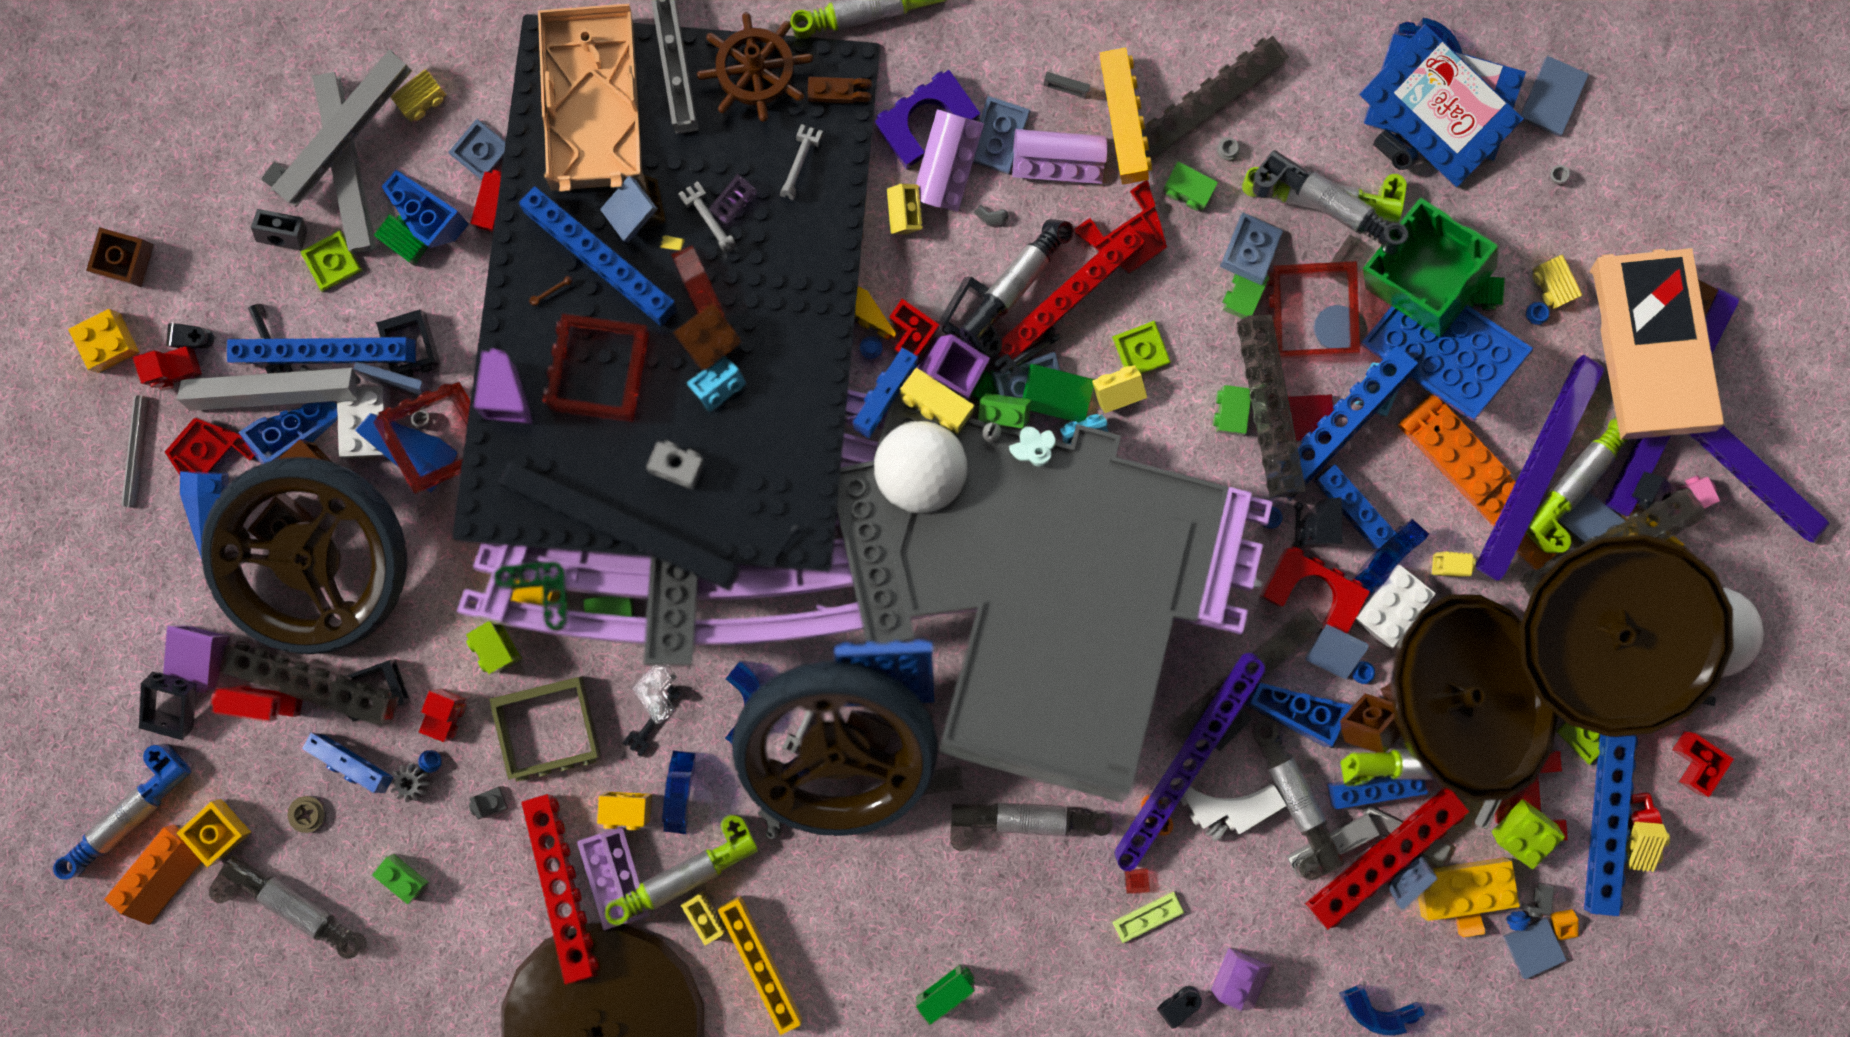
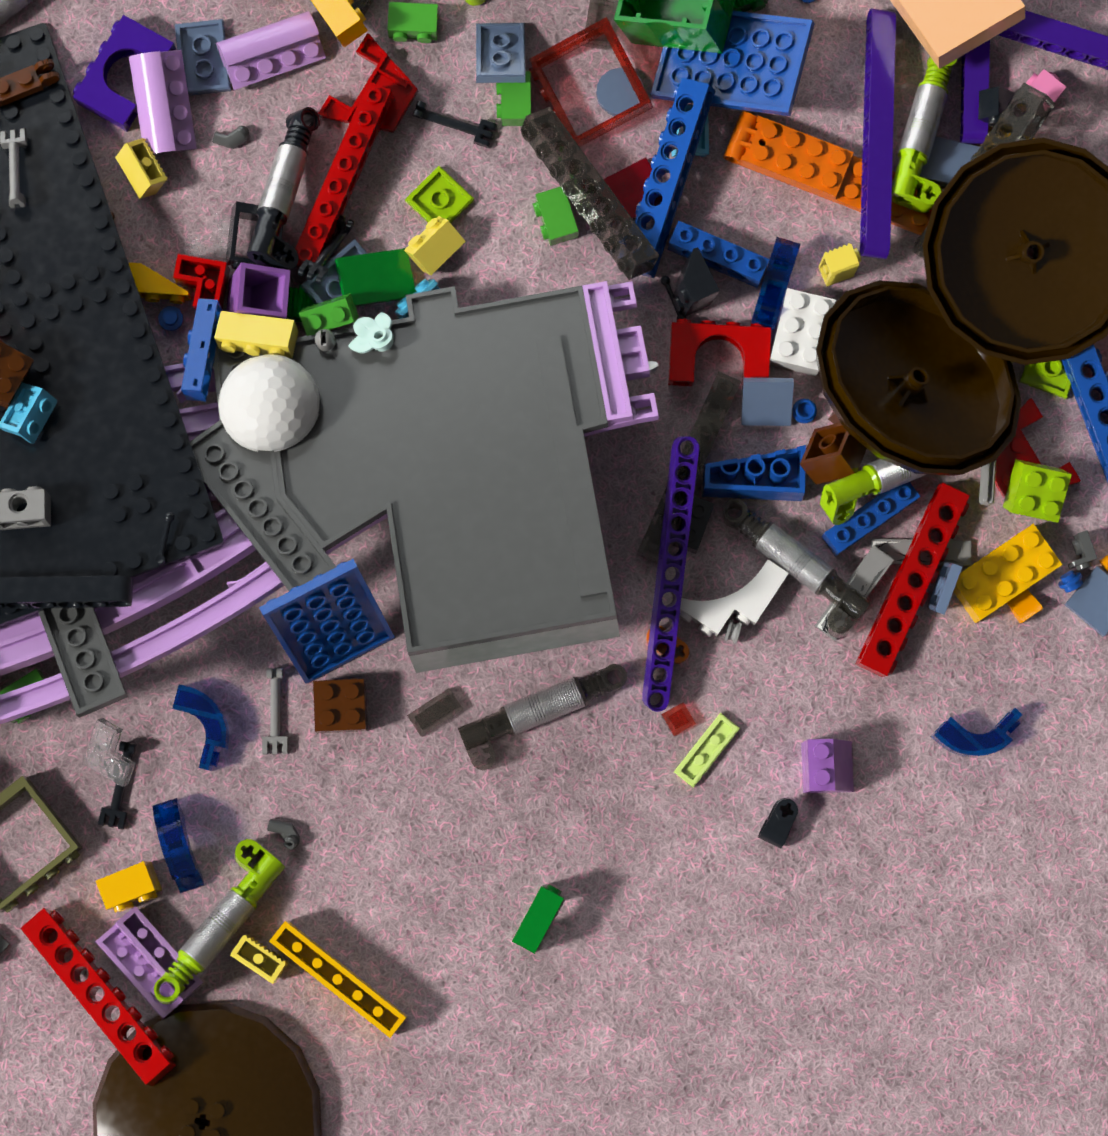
camera: 30 degrees left, 5 degrees down
dark brown wheel [732,661,938,836] -> none
blue plate [1261,506,1283,529] -> none
none -> black hinge [412,101,498,148]

